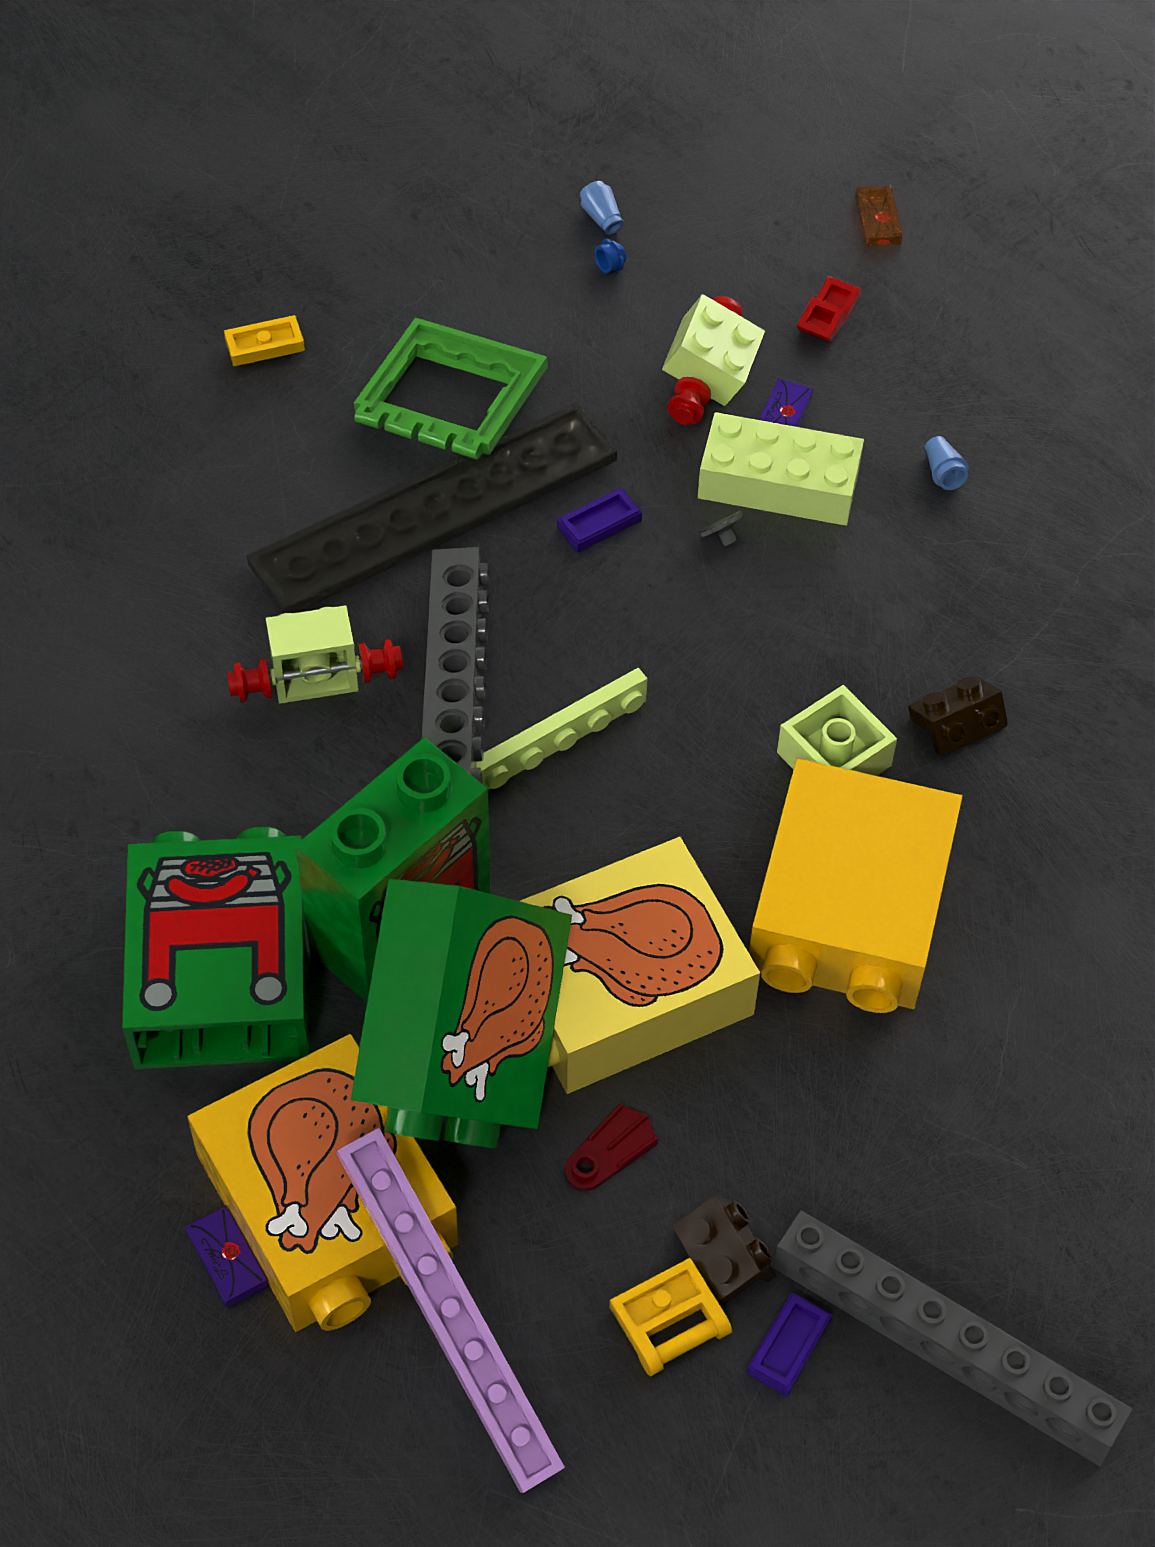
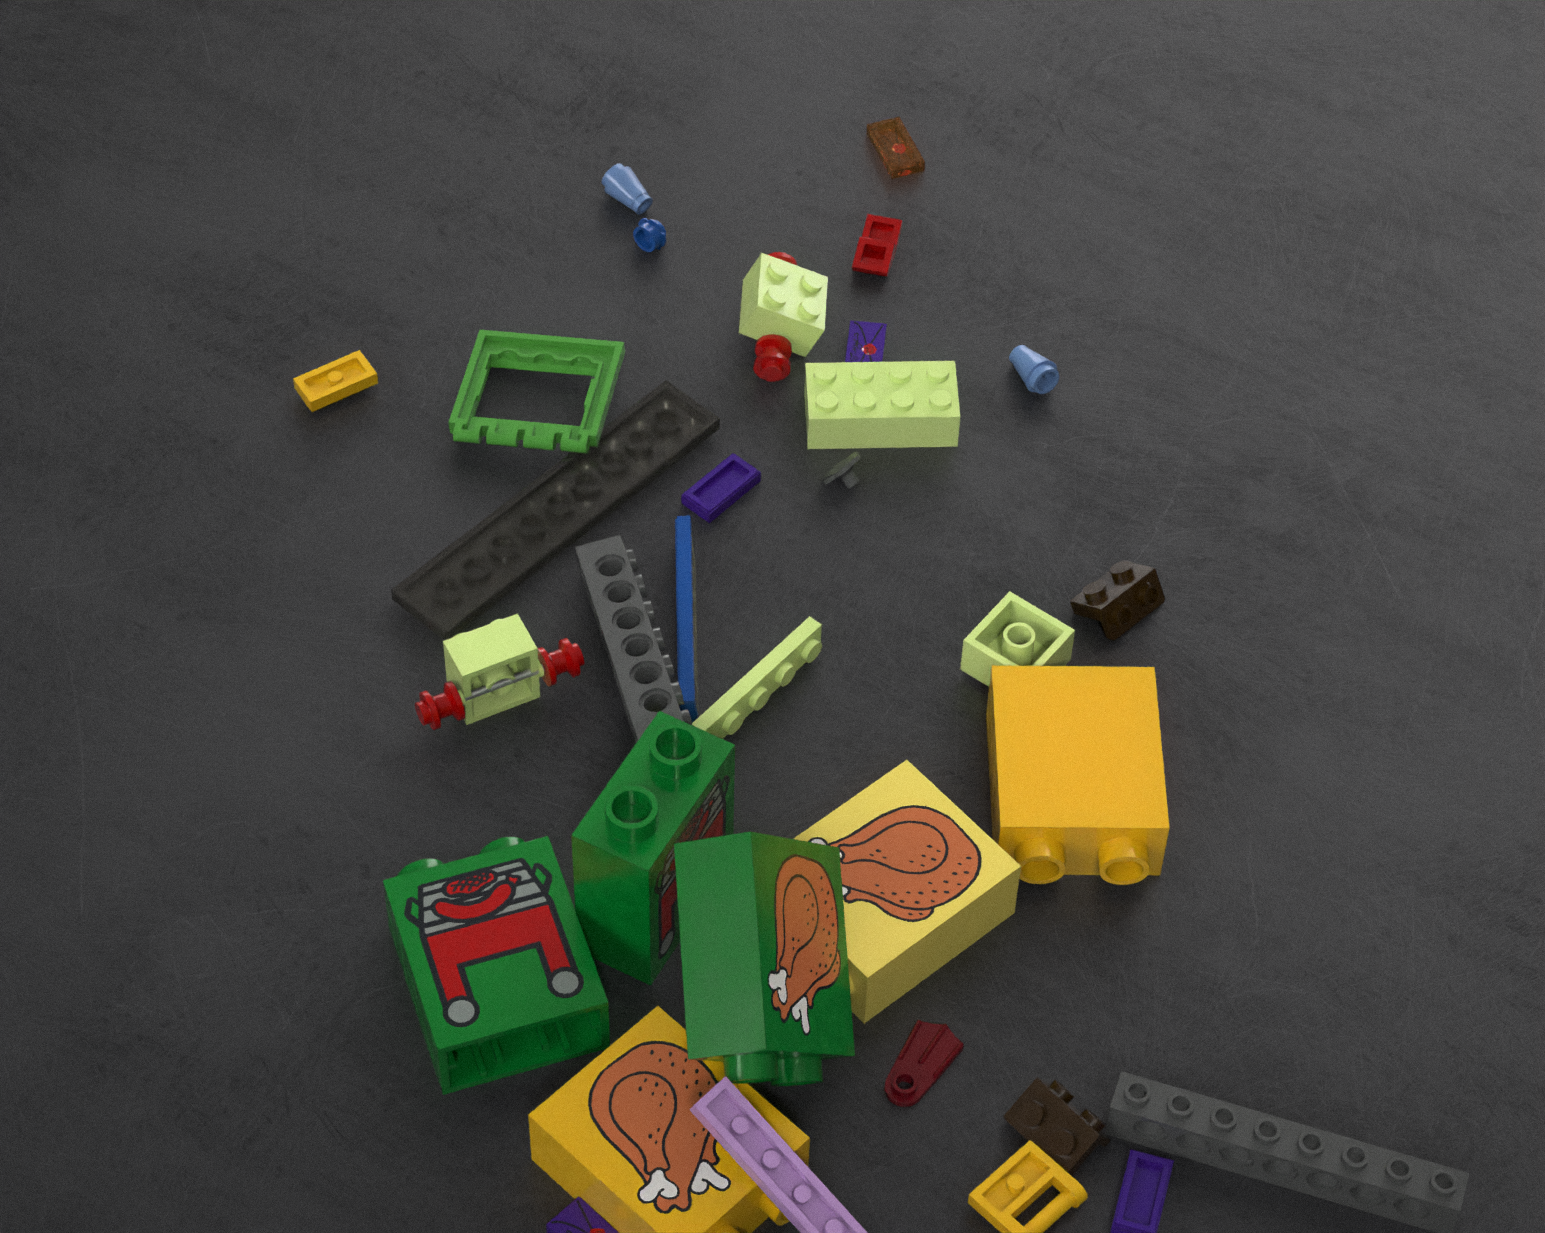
camera: 15 degrees left, 5 degrees down
none -> blue tile [675,515,699,723]

